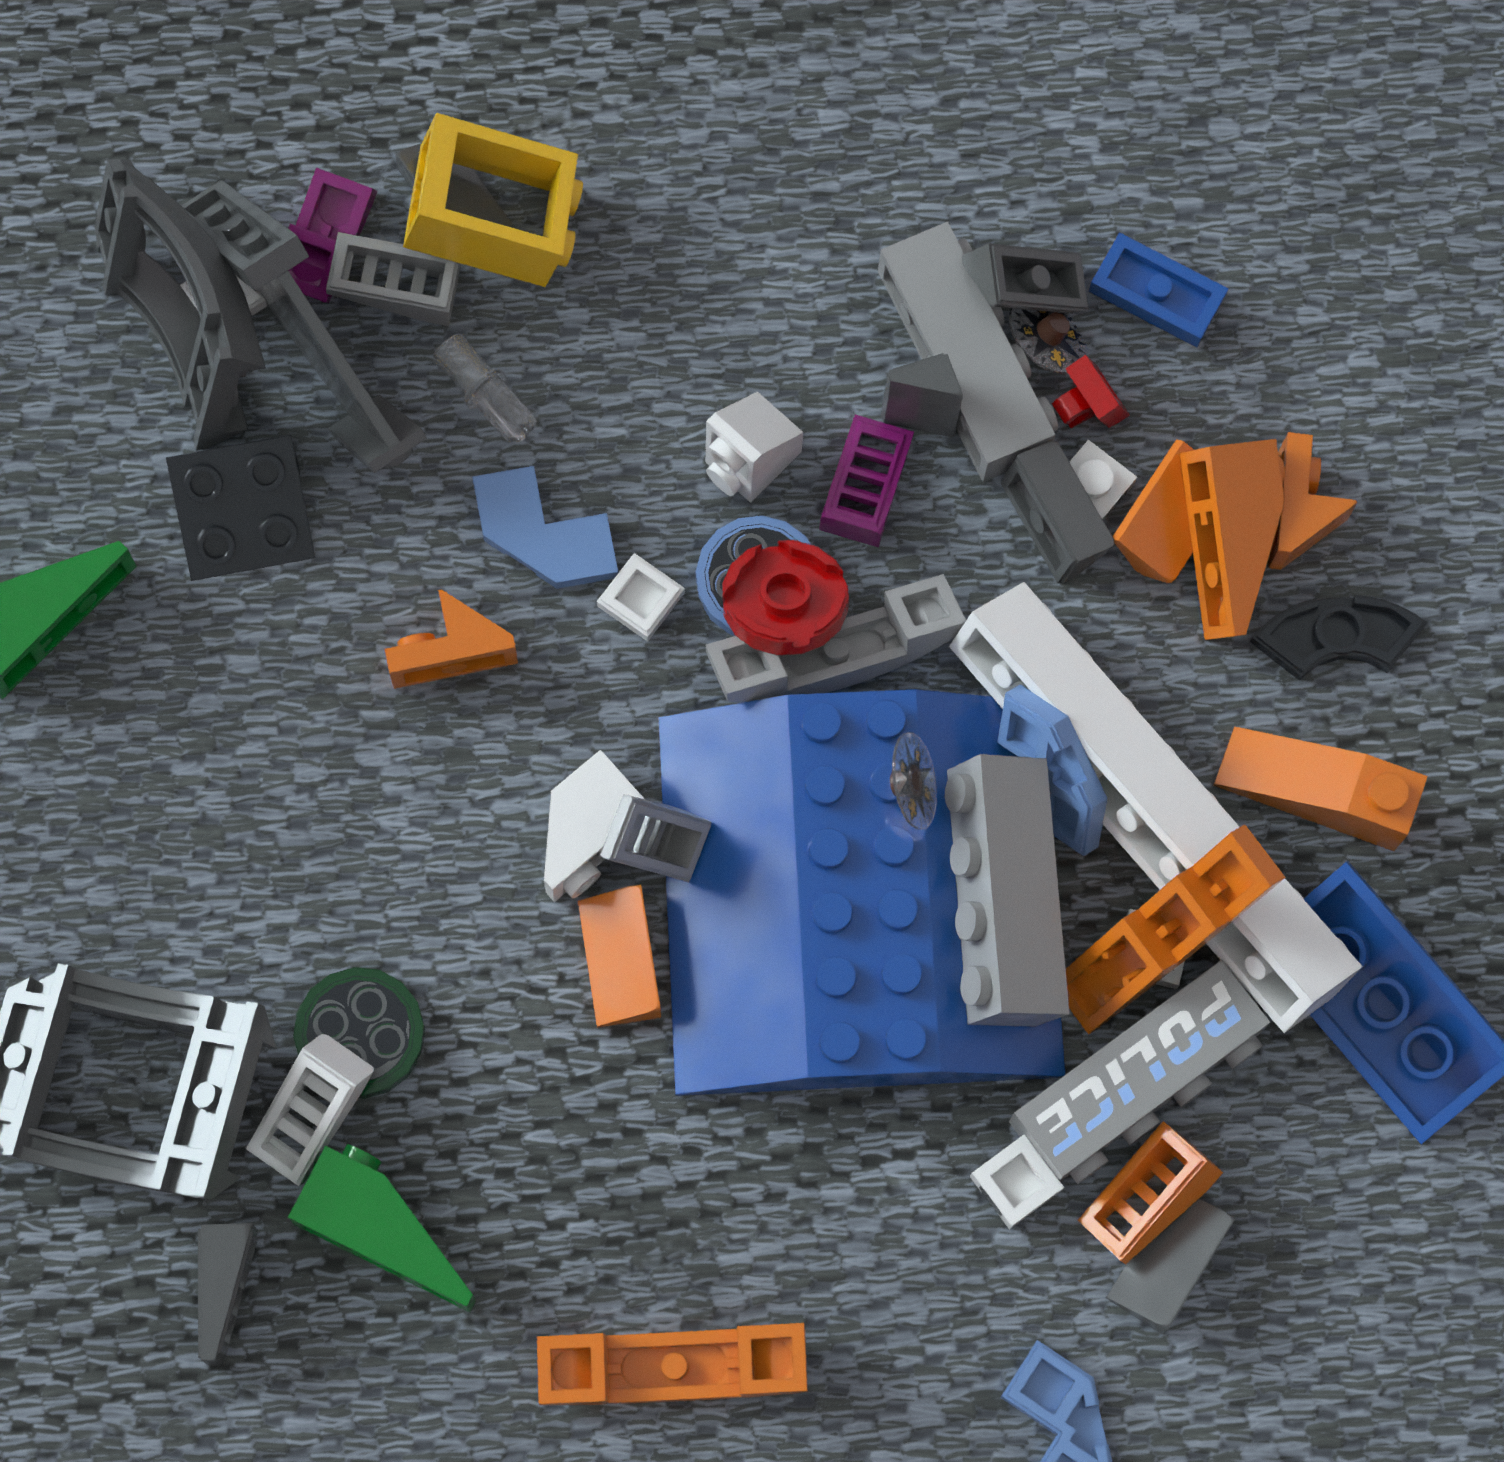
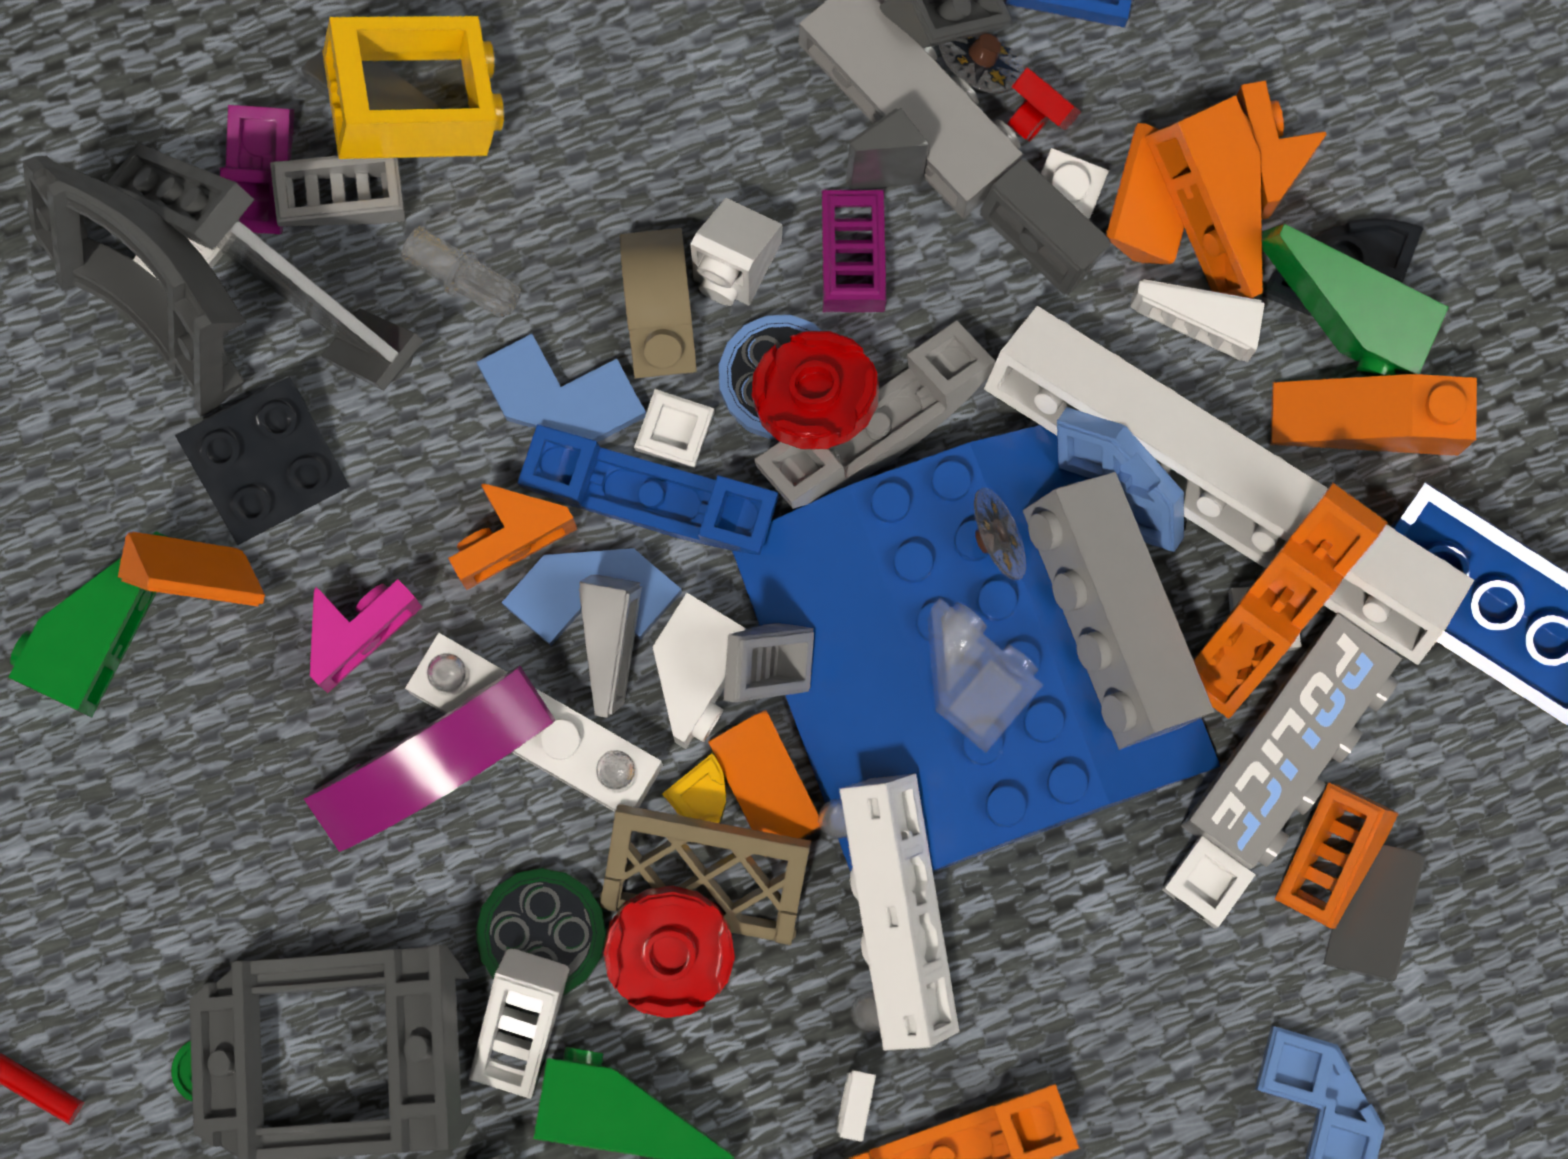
camera: 15 degrees left, 5 degrees up
none -> orange slope [118,531,265,606]
none -> magenta slope [304,666,556,852]
none -> dark pink slope [310,579,422,693]
none -> white piece [405,633,663,812]
none -> medium blue tile [502,548,682,646]
none -> blue slope [517,424,779,555]
none -> light grey slope [579,575,642,718]
none -> dark tan window [599,804,811,945]
none -> red tile [604,885,735,1018]
none -> dark tan brick [620,228,697,378]
none -> yellow tile [662,754,727,845]
none -> white piece [818,773,959,1050]
none -> white tile [836,1070,876,1142]
none -> clear slope [928,599,1043,753]
none -> white slope [1130,279,1265,362]
none -> slope [1262,223,1449,377]

